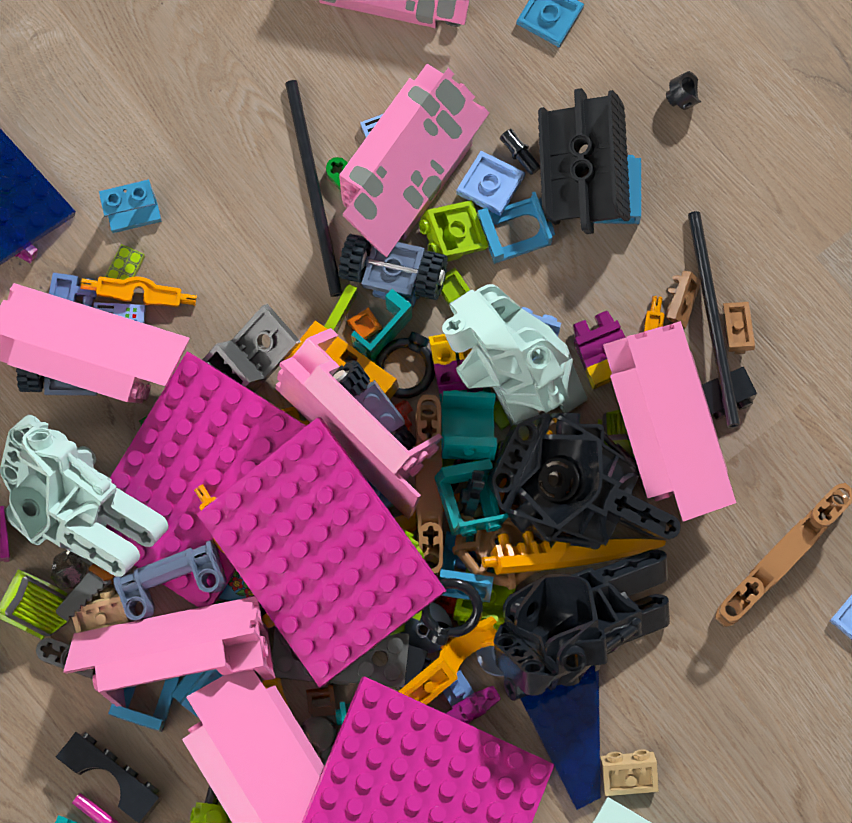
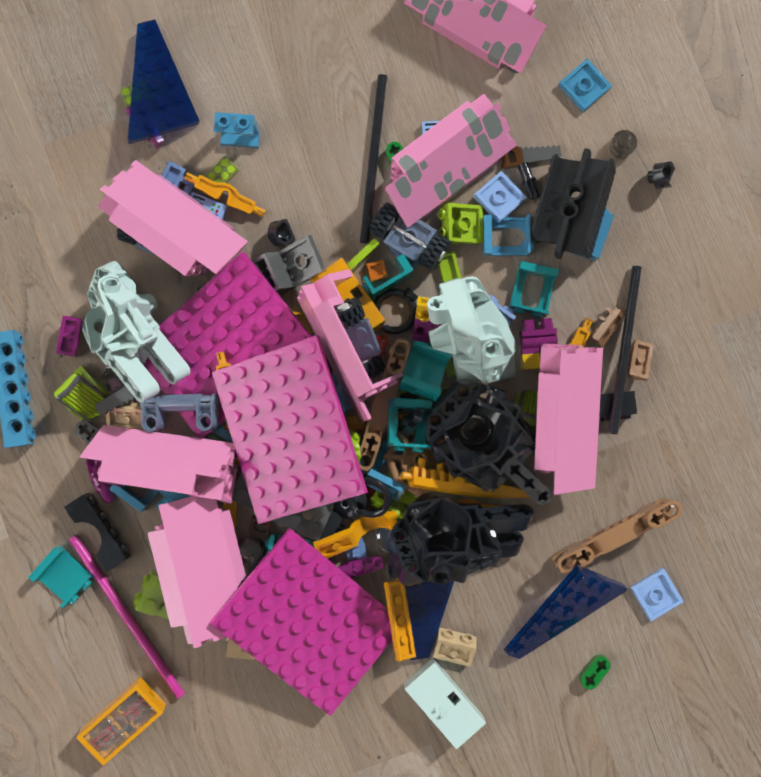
camera: 20 degrees right, 10 degrees up
none -> magenta hinge [85,459,115,504]
none -> black piece [267,219,296,247]
none -> light orange tile [384,579,416,662]
none -> dark grey piece [501,145,561,169]
none -> clear blue wing [504,564,627,659]
none -> teal panel [509,261,559,318]
none -> green beam [579,654,611,690]
none -> clear smoke piece [610,130,637,159]

